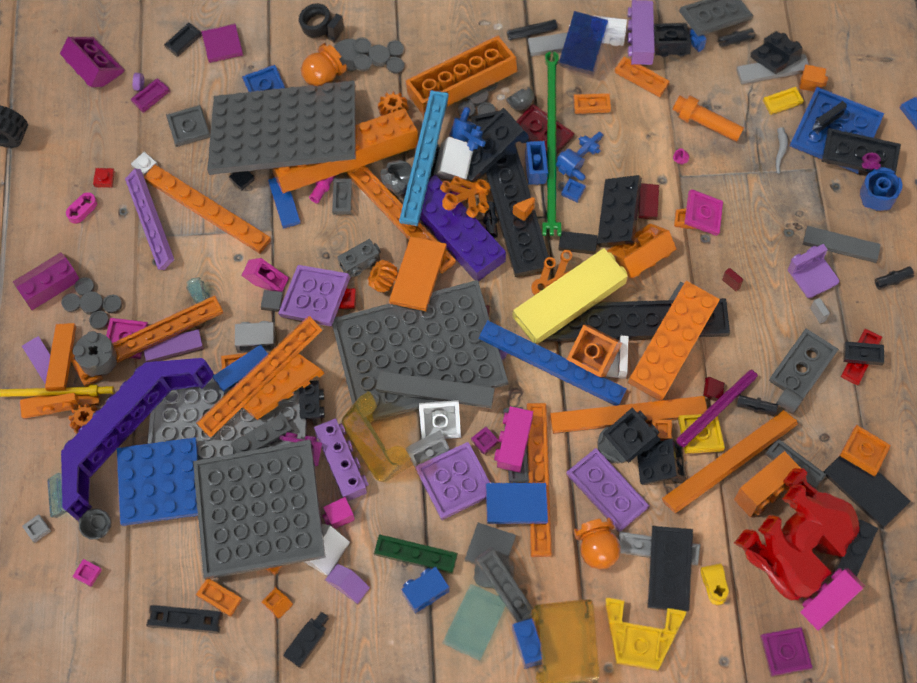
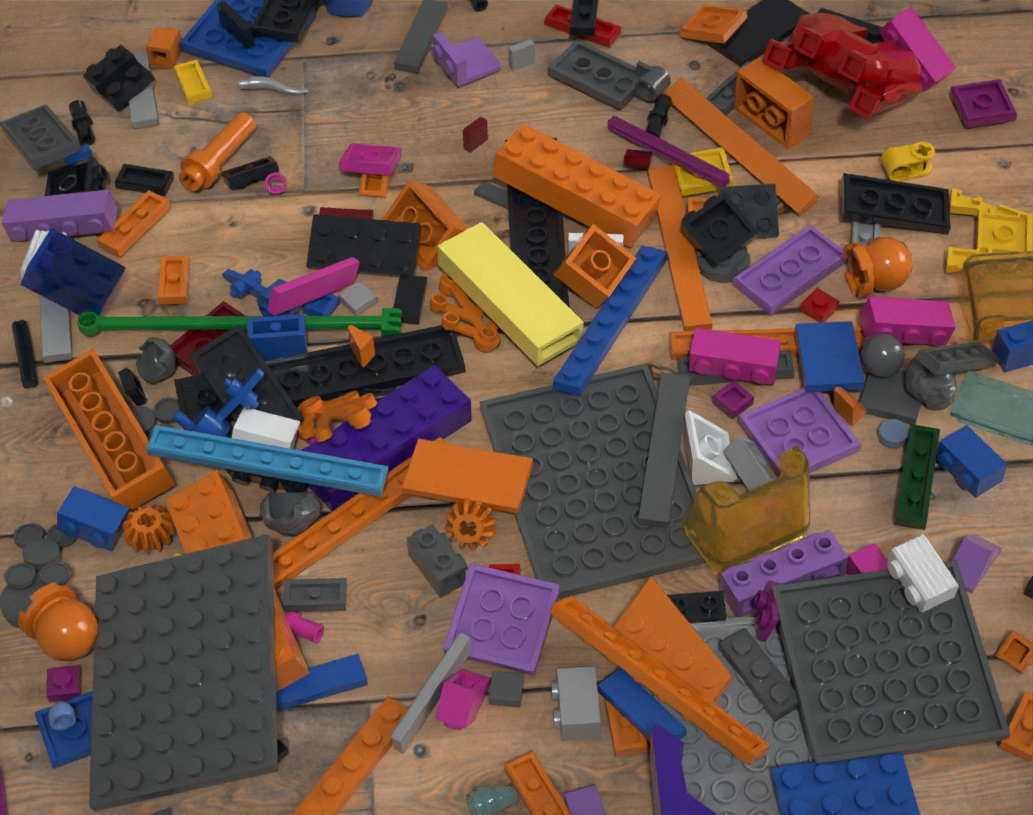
camera: 90 degrees left, 15 degrees down
none -> magenta plate [46,665,81,702]
none -> medium blue hinge [48,701,76,730]
none -> blue brick [57,486,129,551]
none -> black tile [115,164,174,196]
none -> black tile [118,367,147,406]
none -> black plate [221,156,279,189]
none -> dark pink tile [267,257,360,316]
none -> light grey tile [338,281,378,316]
none -> light grey tile [390,633,473,754]
none -> red plate [800,288,840,323]
none -> orange slope [834,386,867,426]
none -> dark pink brick [860,297,956,346]
none -> dark grey hair [860,332,905,378]
none -> sand blue tile [878,419,909,448]
none -> white brick [887,534,959,613]

